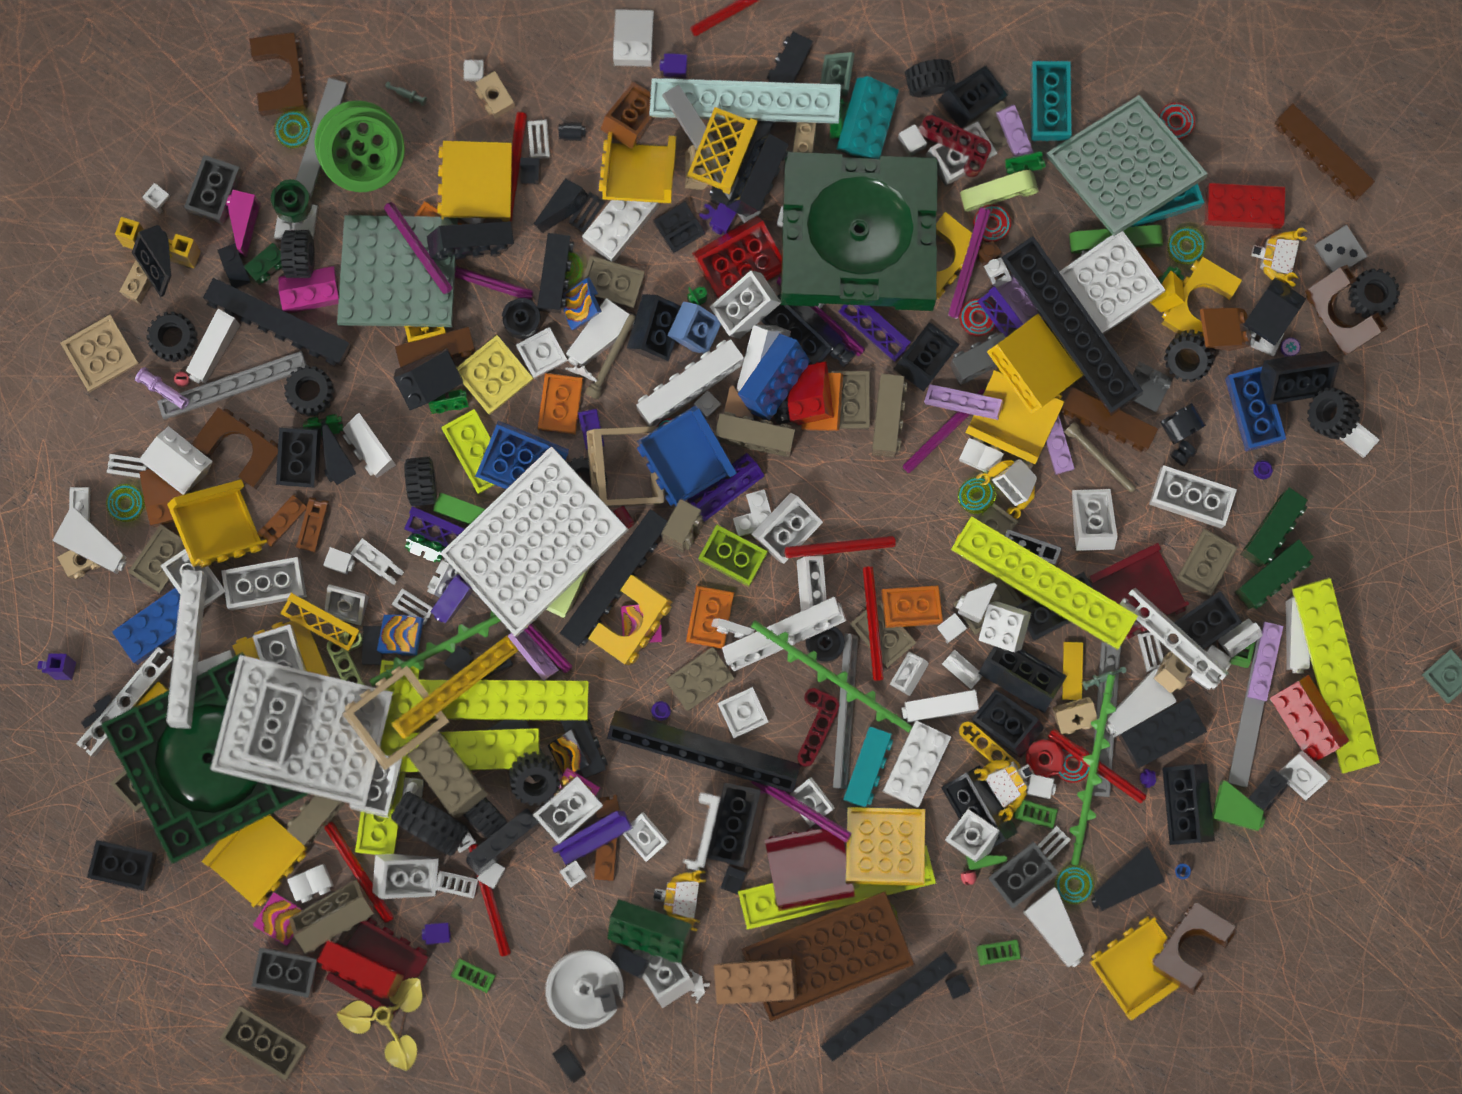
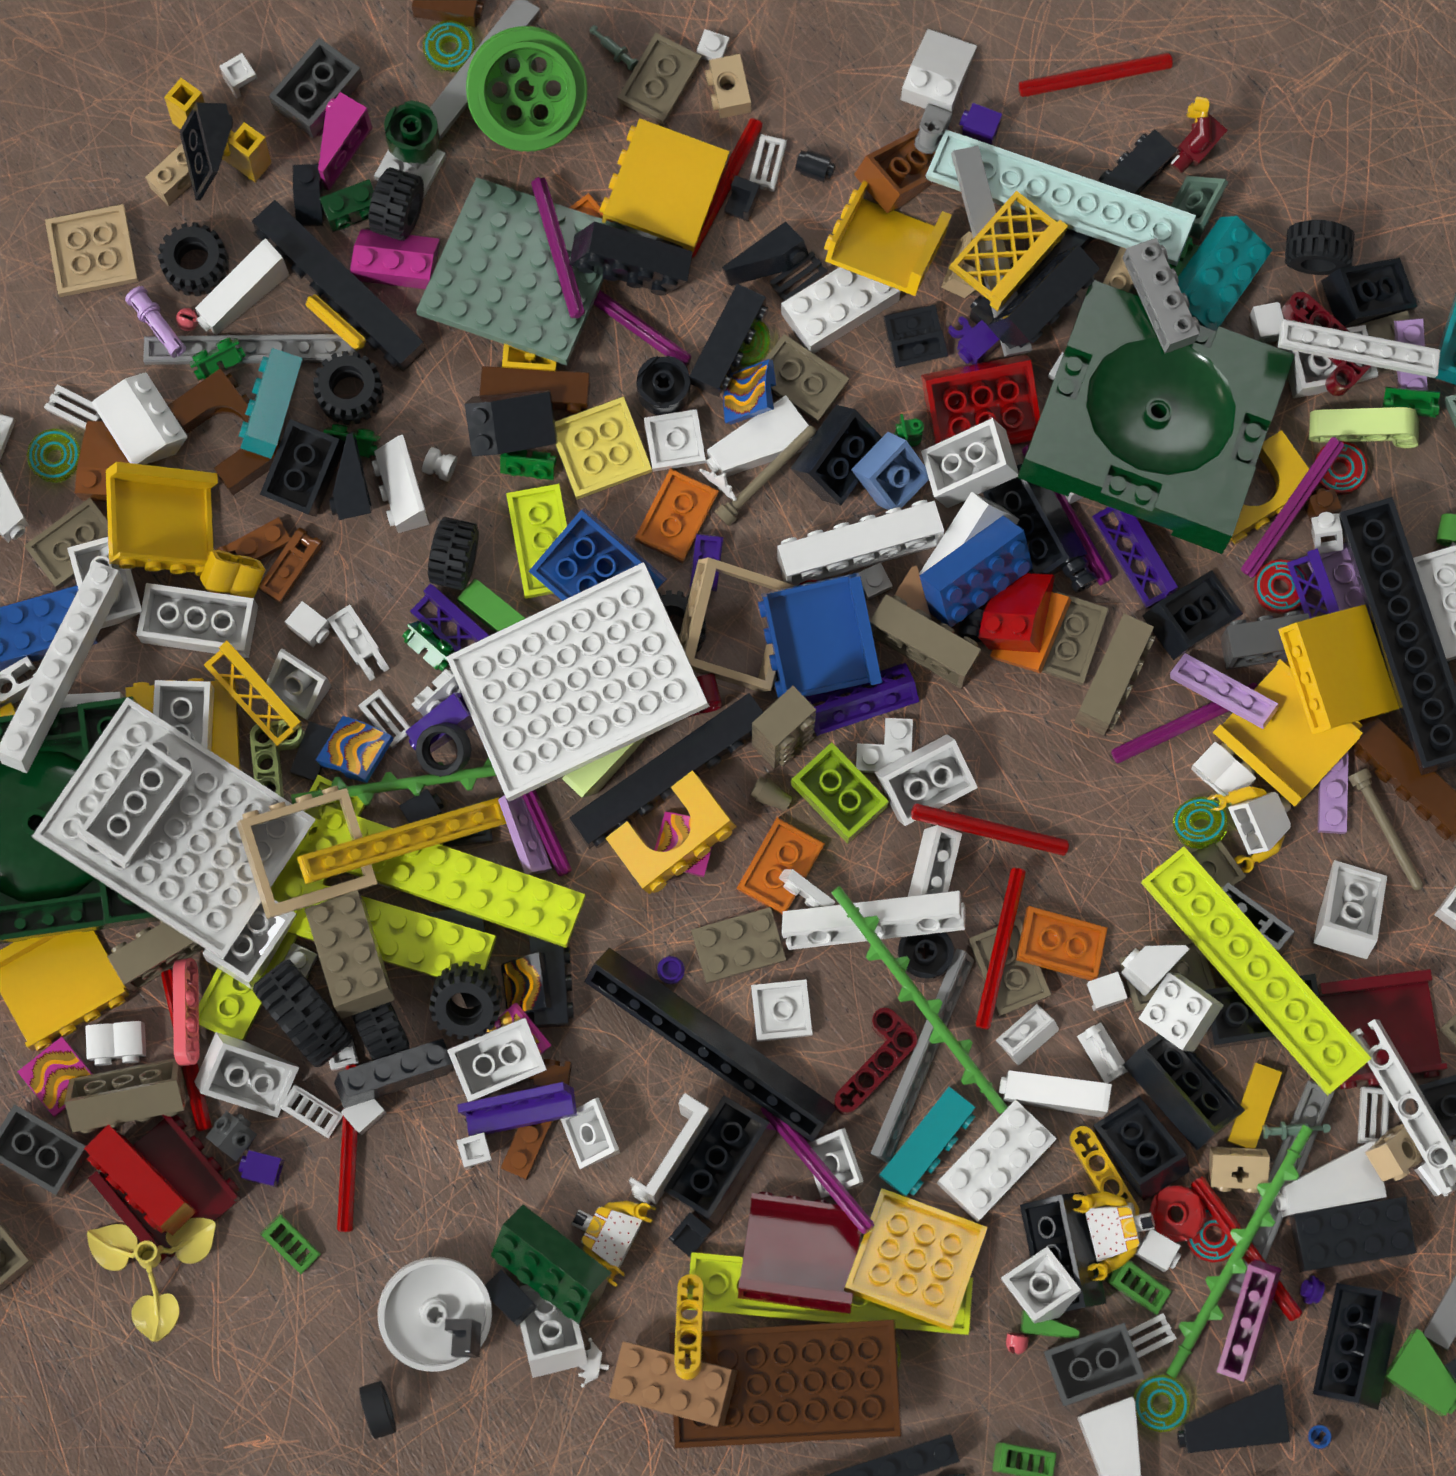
camera: 20 degrees right, 5 degrees down
none -> coral beam [173,958,199,1066]
none -> green hinge [189,337,246,381]
none -> yellow brick [200,550,266,598]
none -> dark grey brick [206,1111,257,1161]
none -> teal brick [238,348,303,458]
none -> yellow axle [306,294,366,351]
none -> black tyre [416,722,472,777]
none -> white wheel [422,447,457,482]
none -> dark tan plate [618,32,702,125]
none -> yellow beam [674,1274,704,1380]
none -> dark tan cone [750,776,793,811]
none -> light grey piece [915,104,953,154]
none -> light grey brick [1122,237,1200,353]
none -> dark red torso [1170,96,1228,174]
none -> magenta brick [1217,1259,1282,1382]
none -> white tile [1278,319,1441,378]

